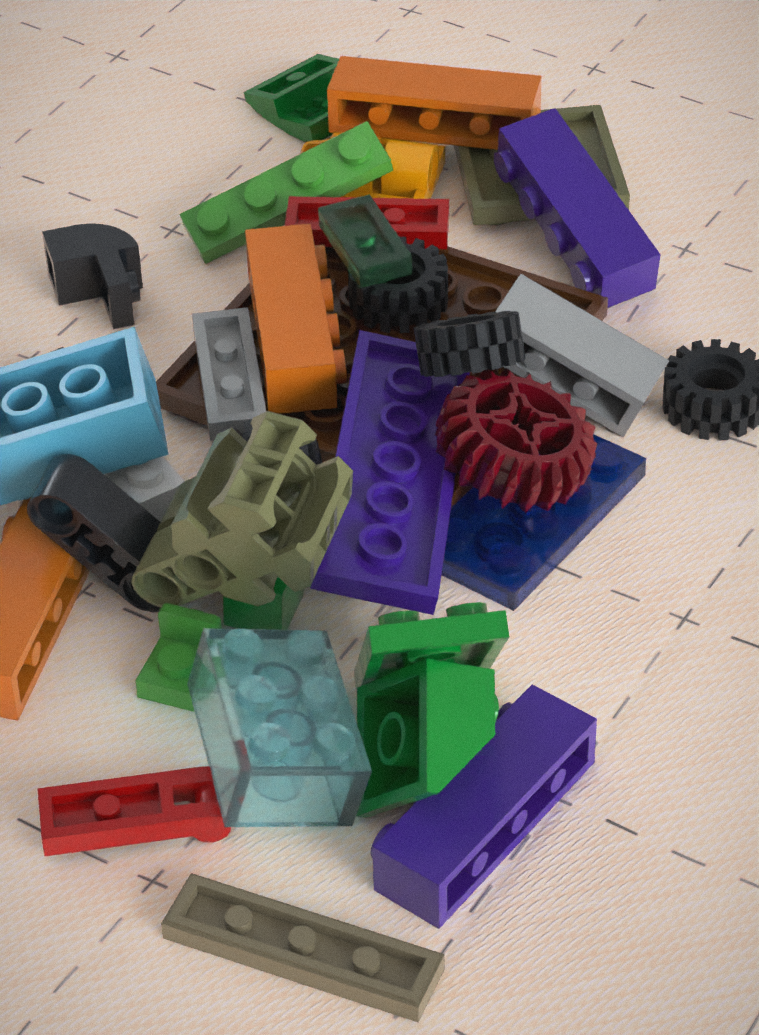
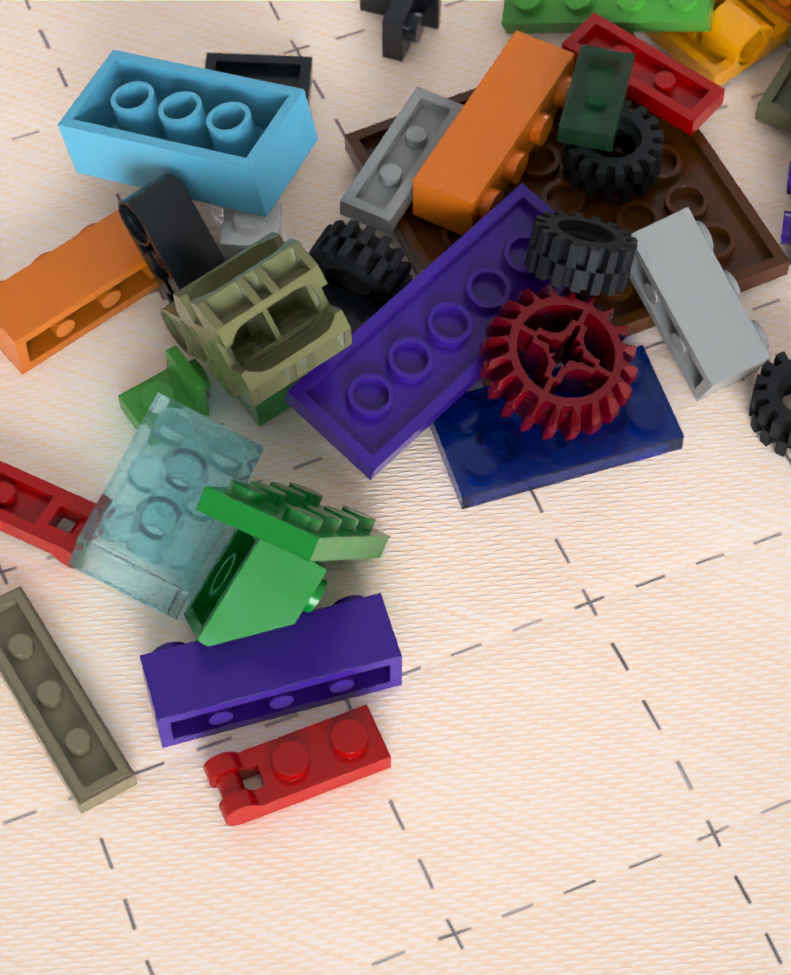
camera: 35 degrees right, 15 degrees up
none -> red plate [203,704,391,826]

